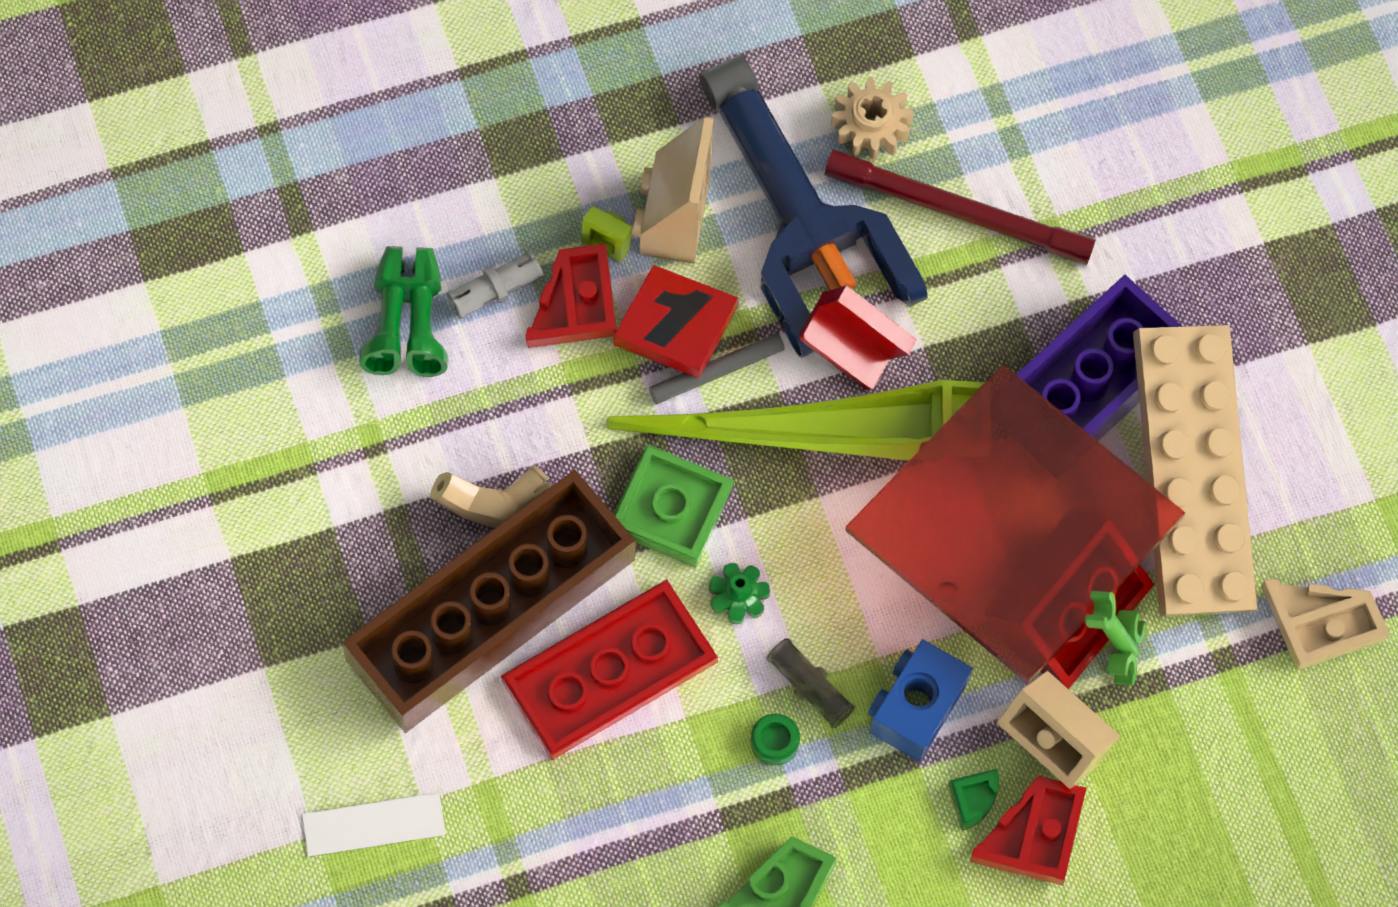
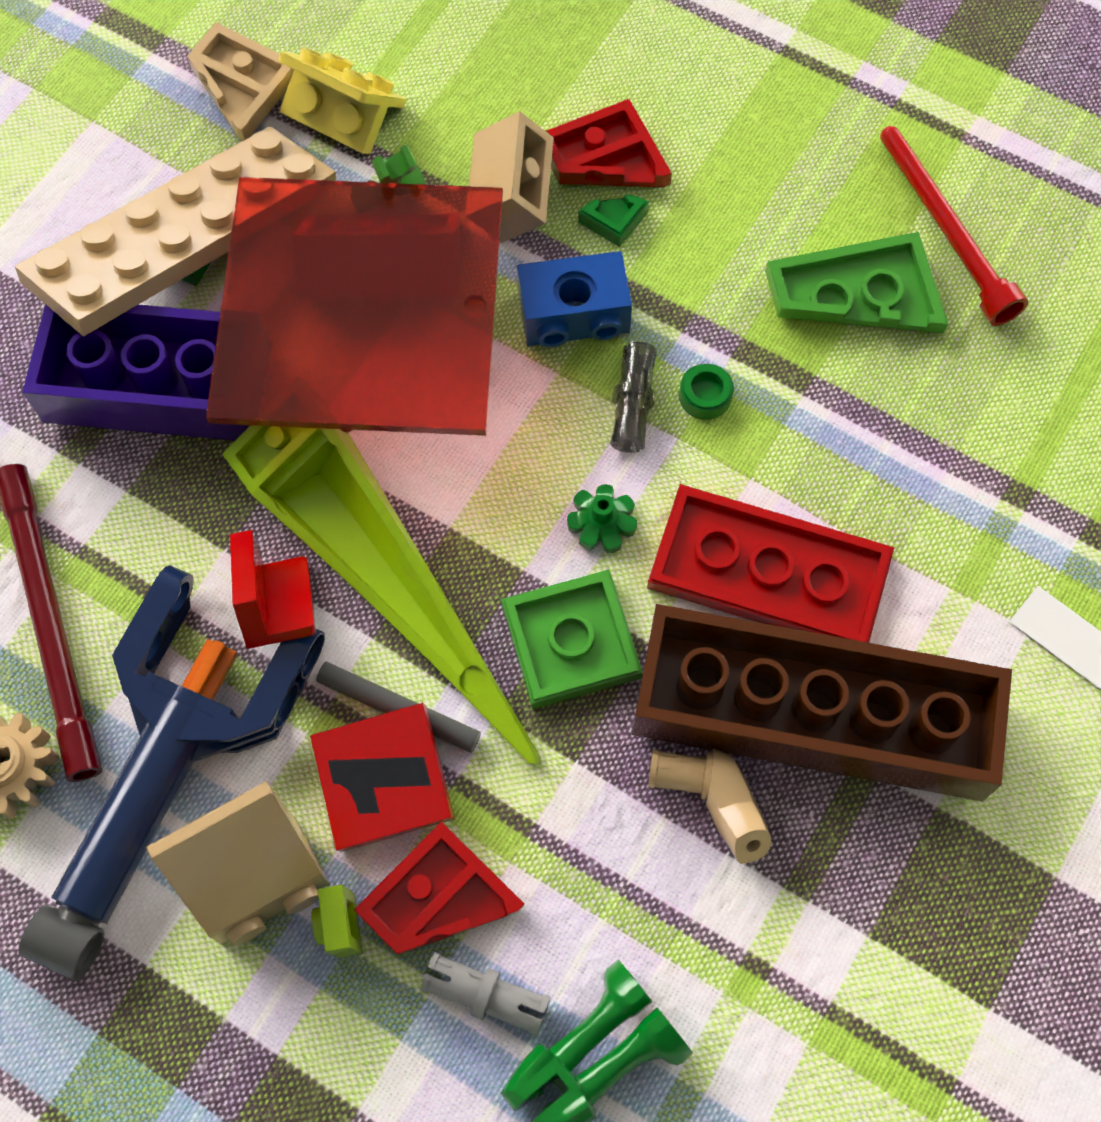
camera: 125 degrees left, 0 degrees up
none -> light yellow bracket [278,47,407,154]

